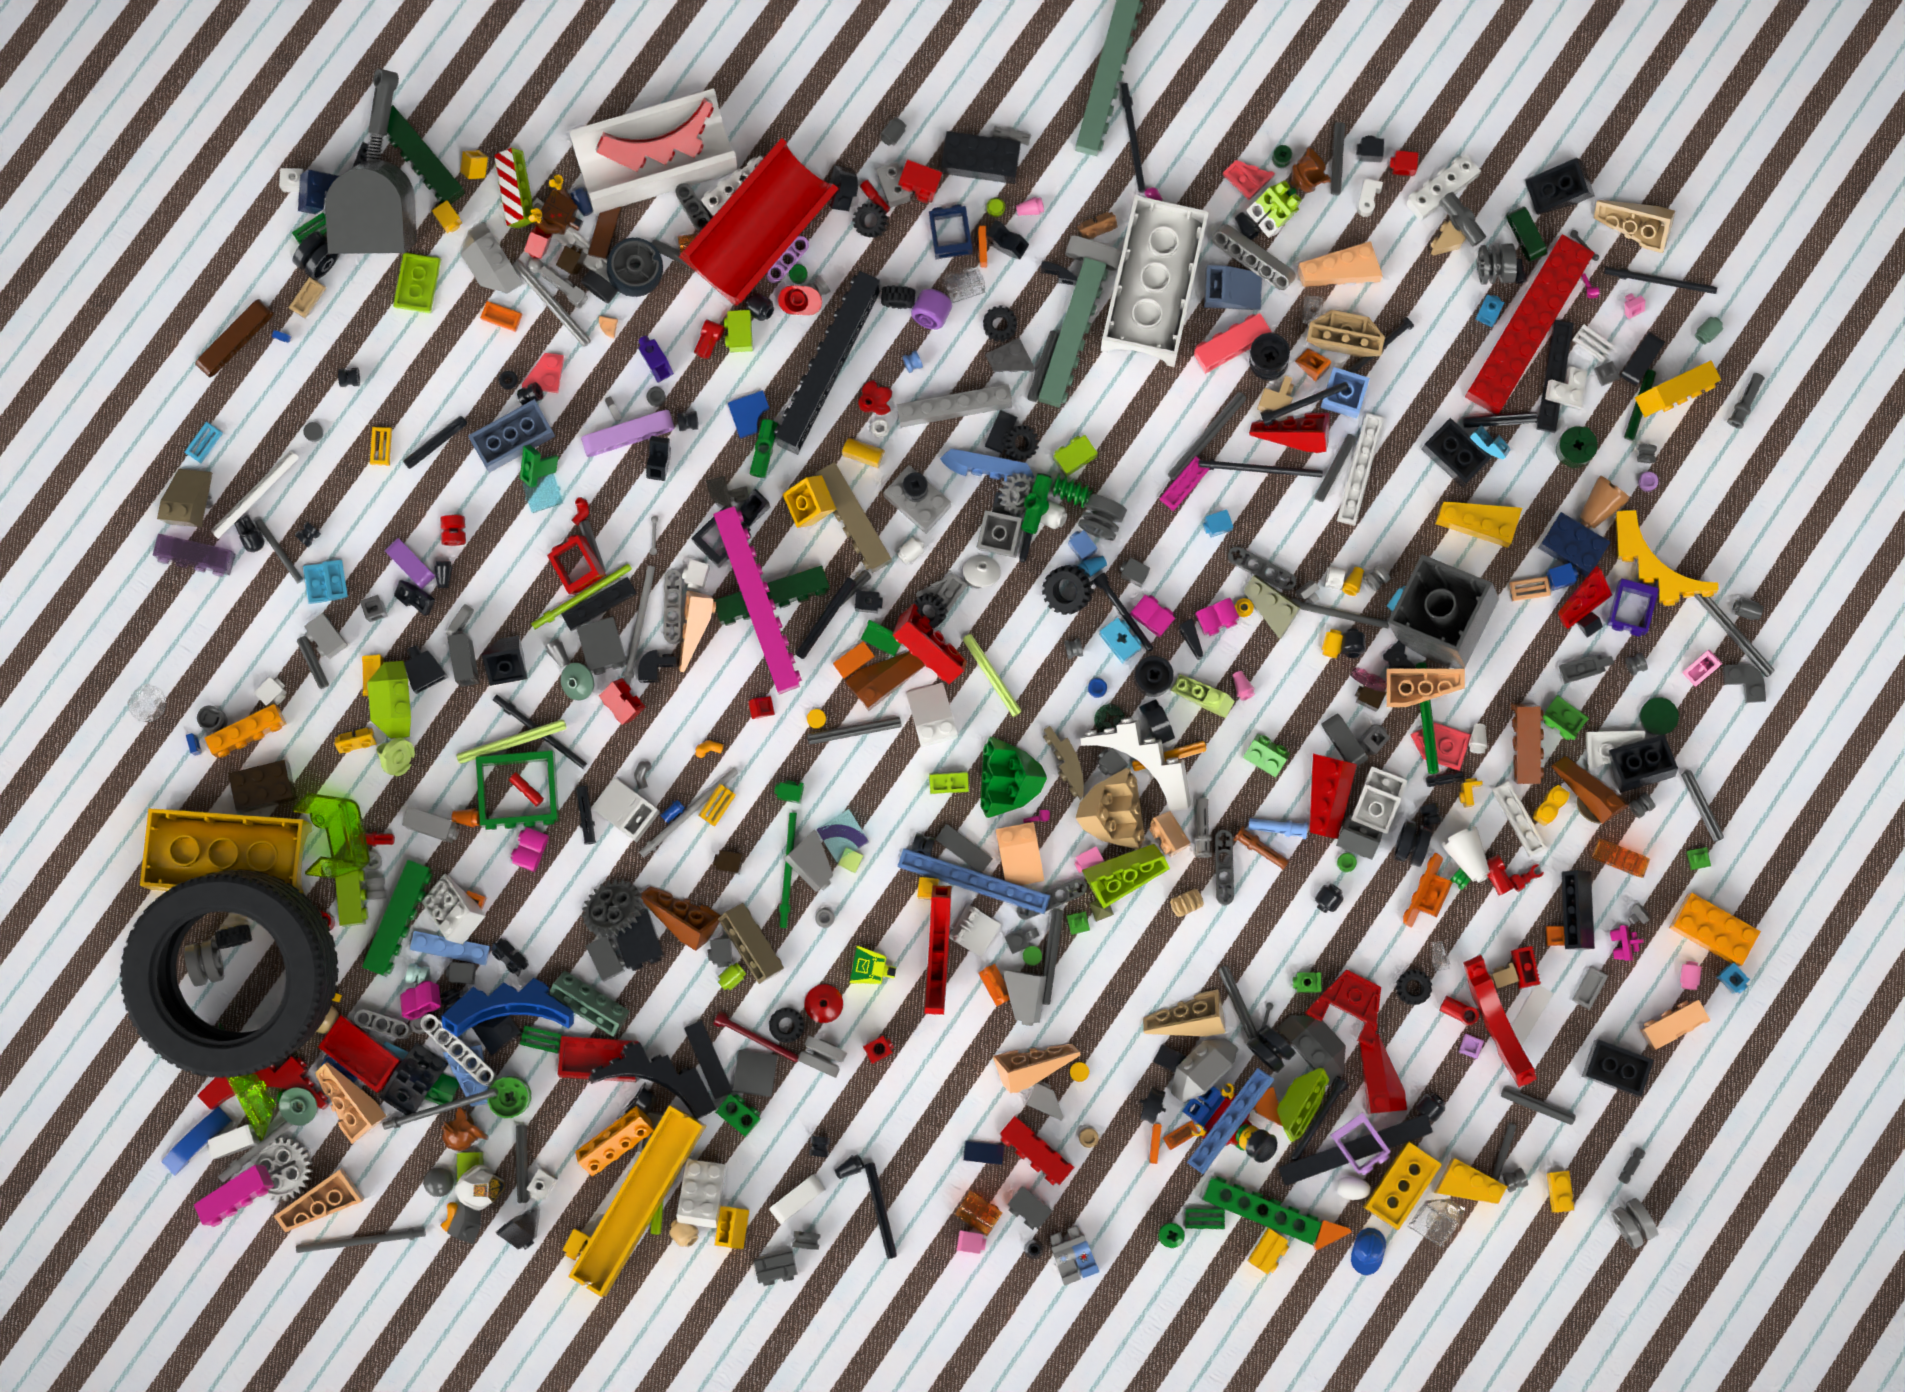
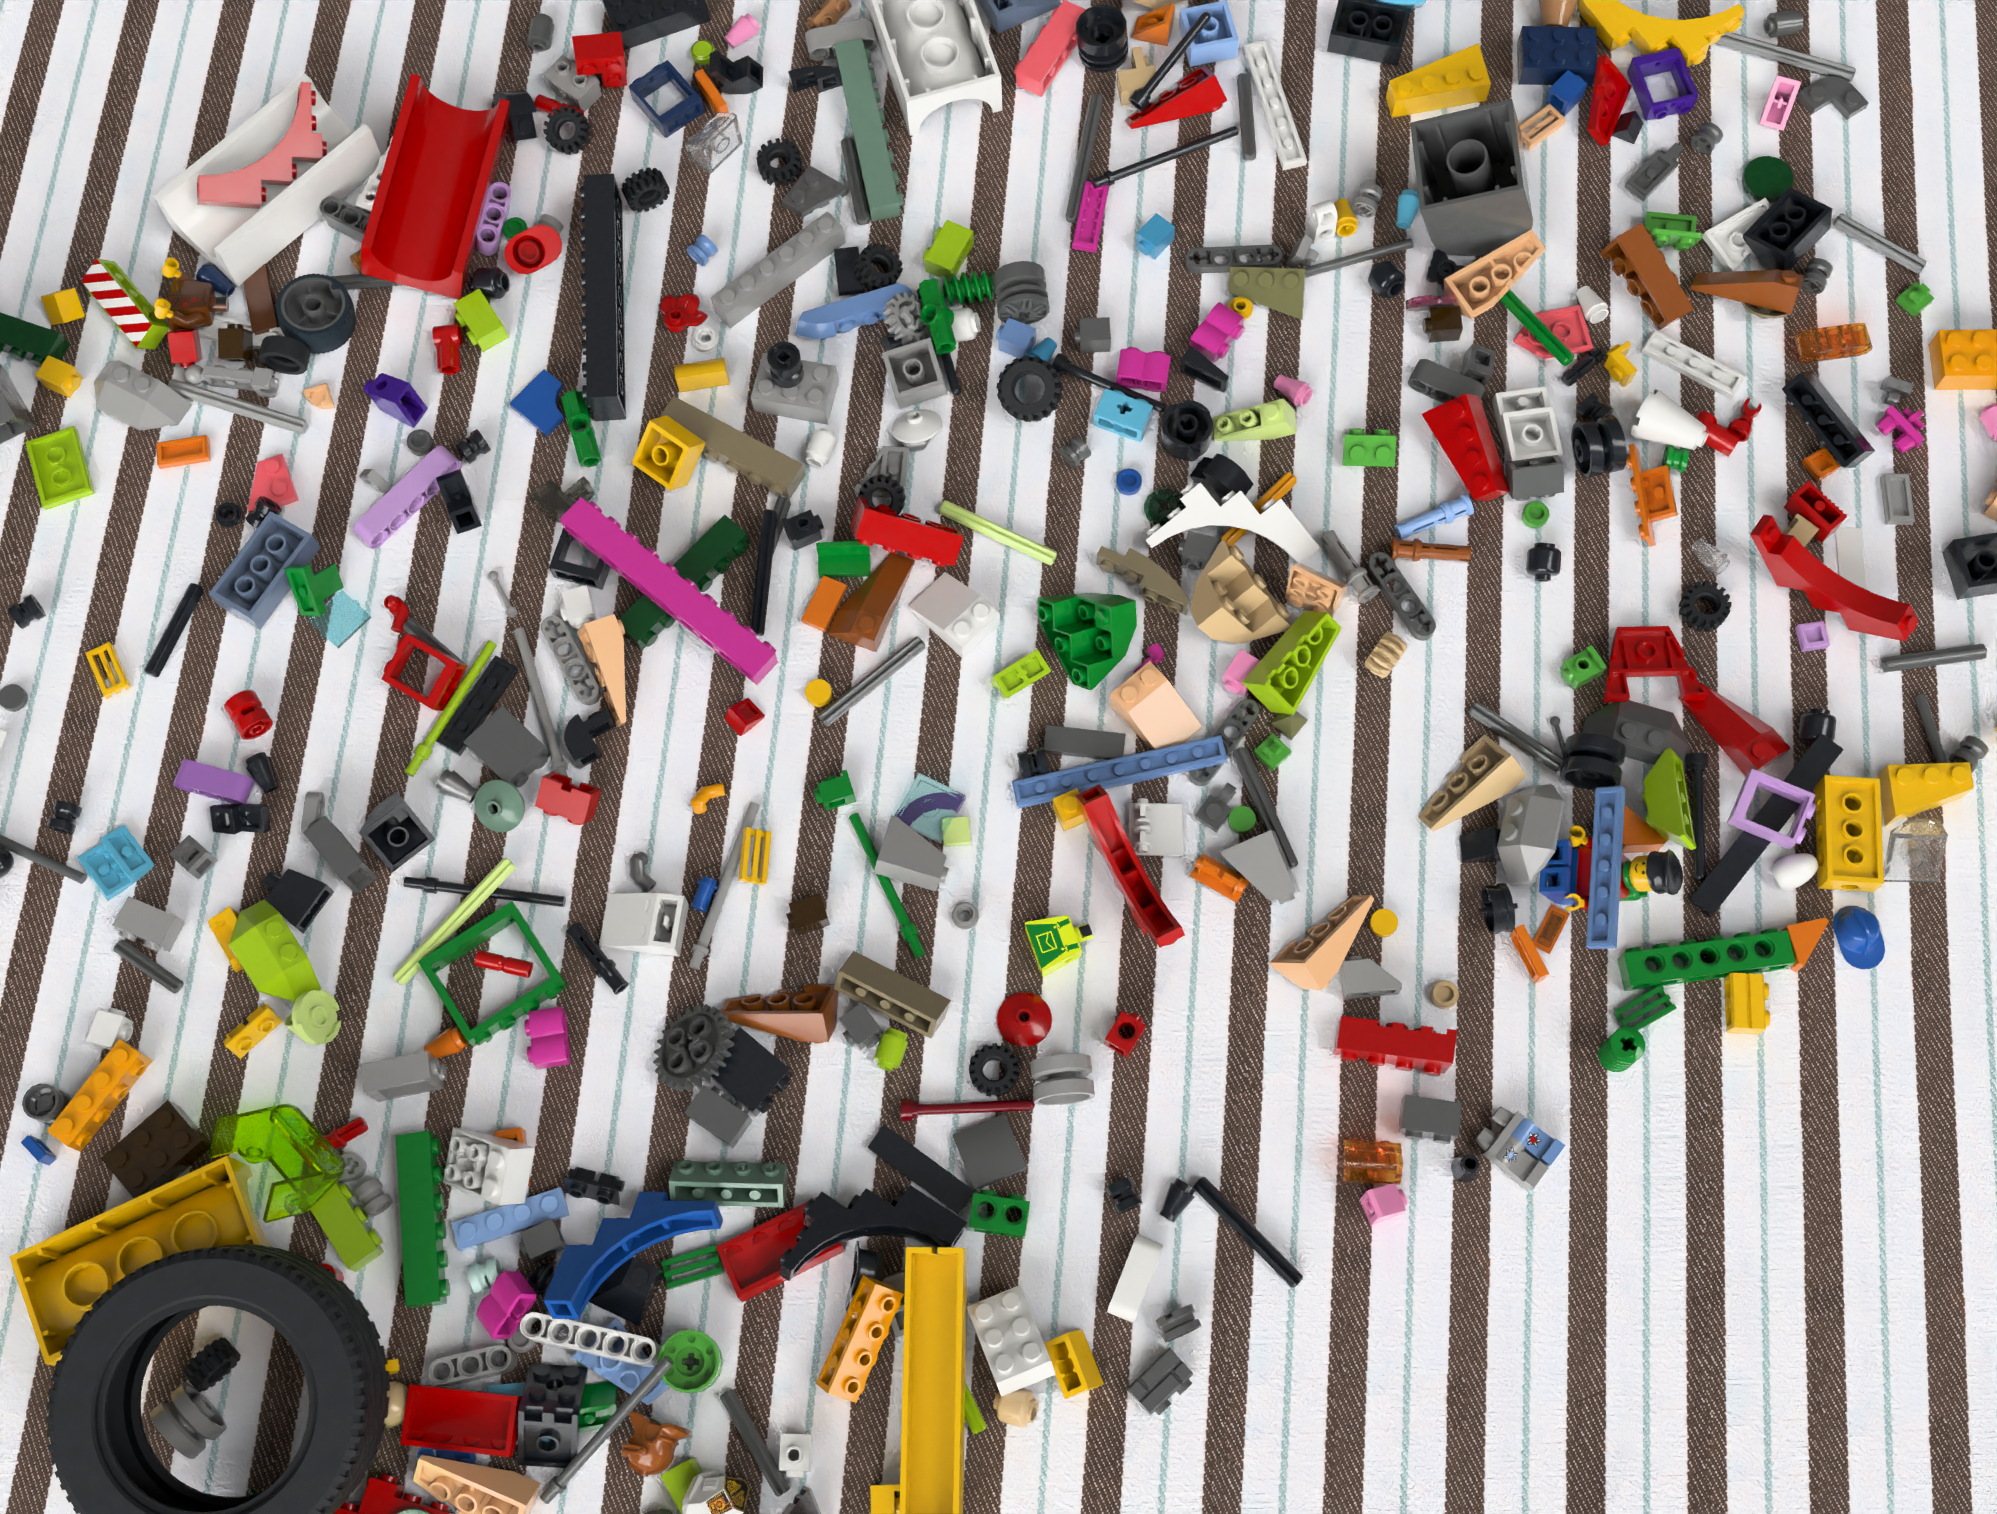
camera: 30 degrees left, 10 degrees down
black slope [738,489,771,527] -> none
medium lavender head [911,288,952,330] -> none
dark blue slope [963,1141,1004,1165] -> none
yellow brick [1321,629,1343,658] -> none
red piece [1439,995,1479,1026] -> none
yellow brick [1533,785,1570,826] -> none

